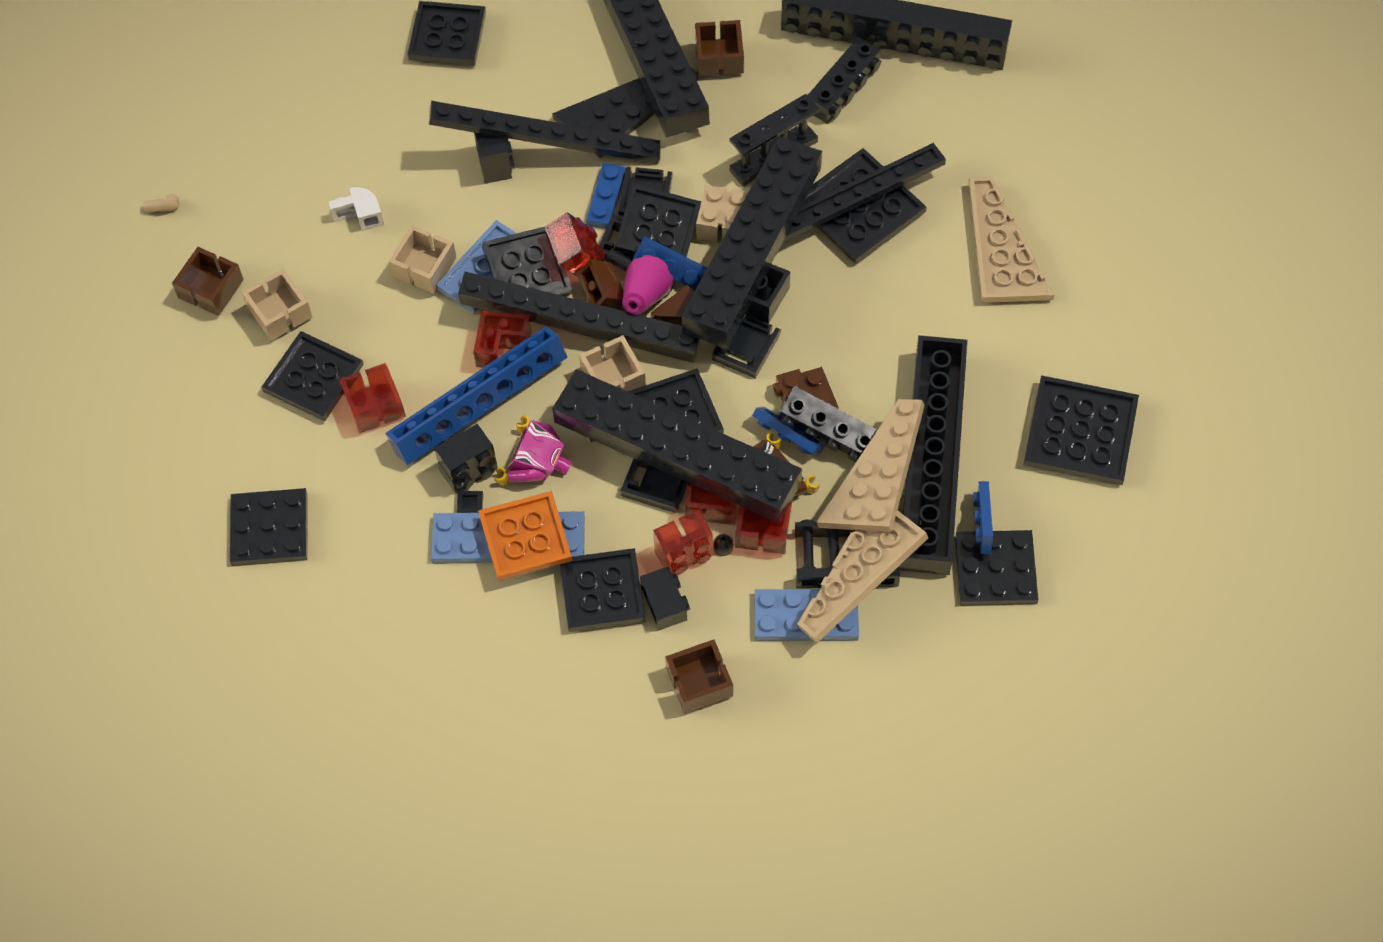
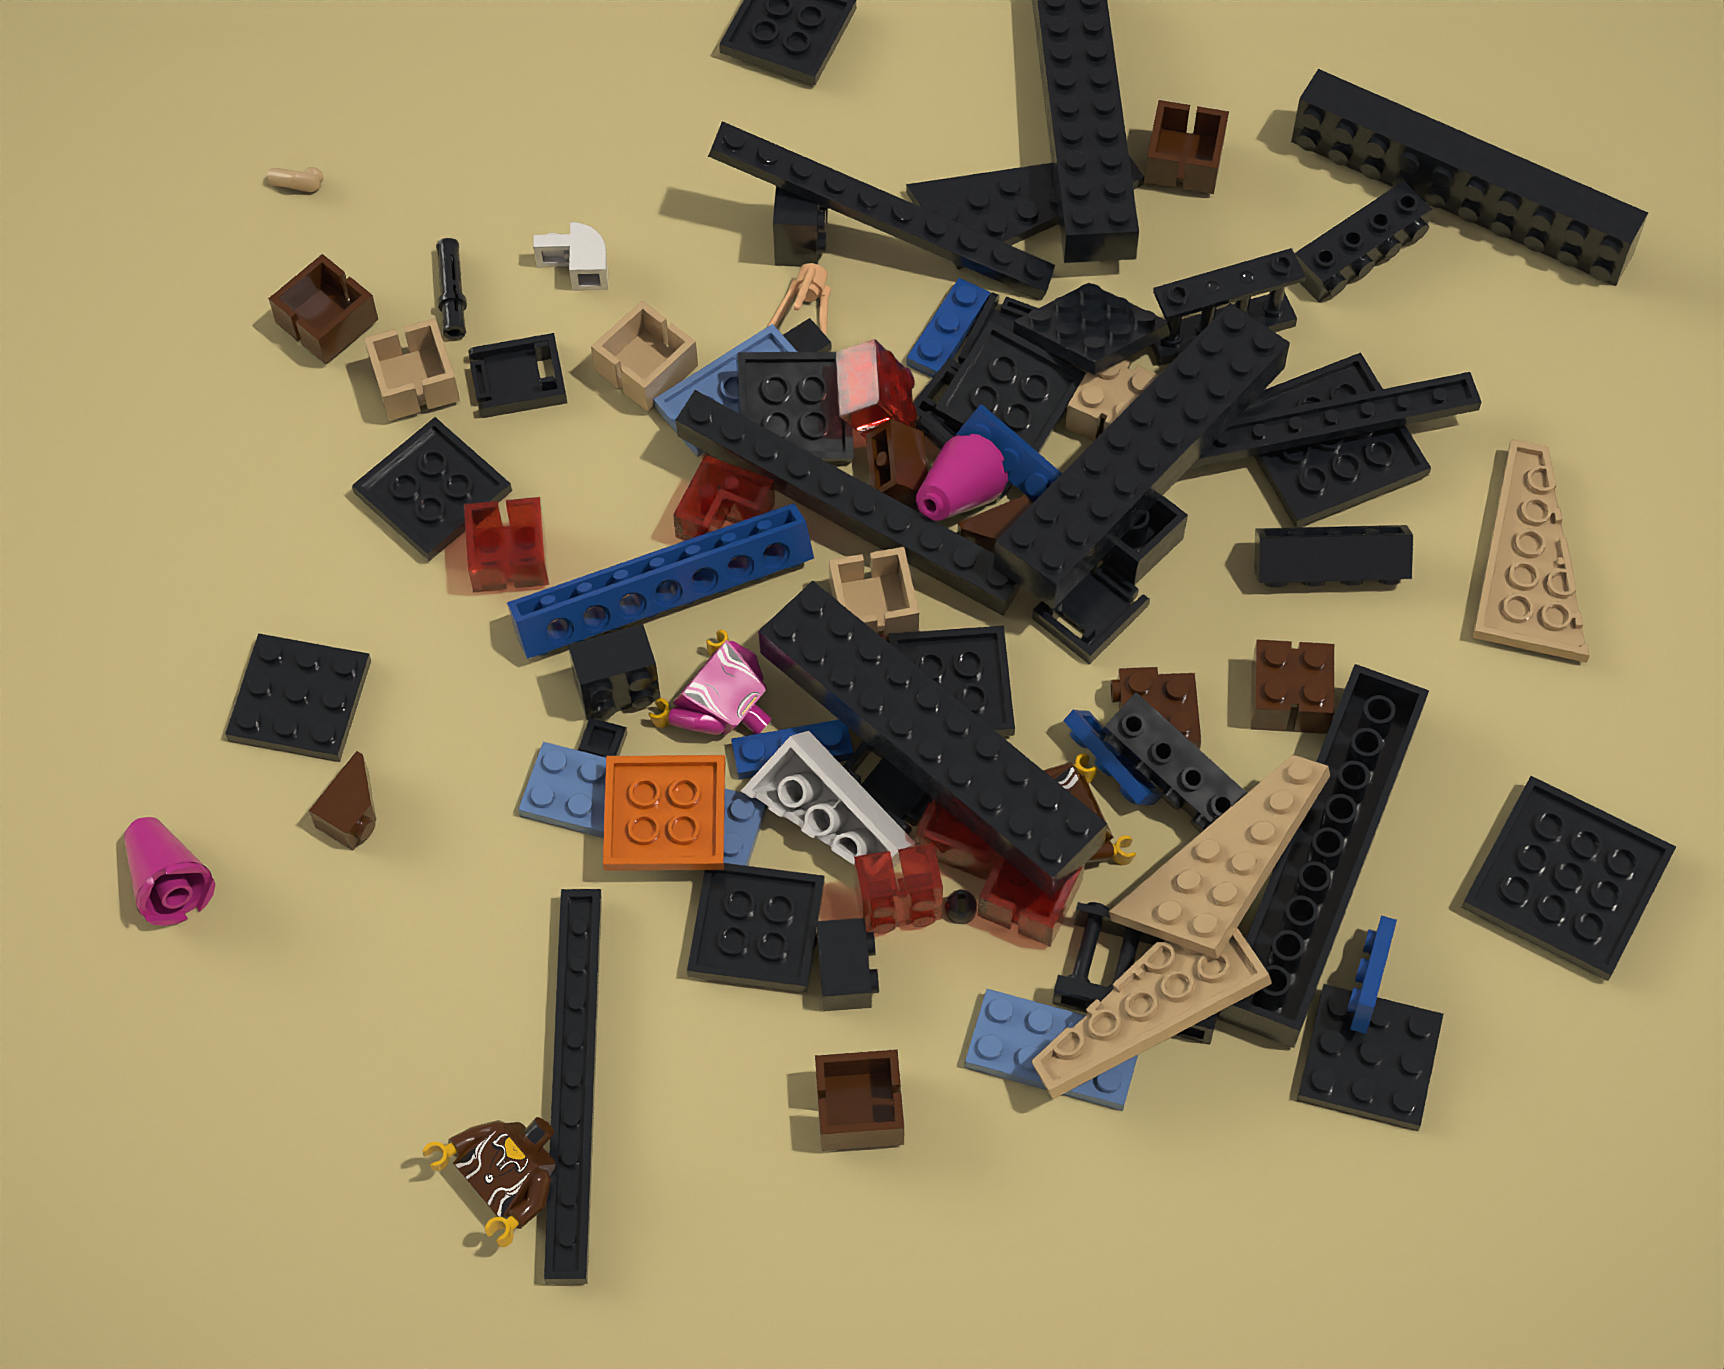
camera: 15 degrees right, 0 degrees up
none -> dark pink cone [124,817,216,926]
none -> reddish brown slope [309,751,376,850]
none -> reddish brown torso [423,1117,555,1247]
none -> black pin [436,238,467,340]
none -> black container [468,333,567,418]
none -> black plate [544,889,602,1284]
none -> blue plate [731,719,854,780]
none -> white wedge [741,731,916,878]
none -> light nougat plant [767,263,831,335]
none -> black tile [783,318,832,352]
none -> black plate [1013,283,1170,375]
none -> reddish brown piece [1251,639,1335,734]
none -> black brick [1254,525,1413,588]

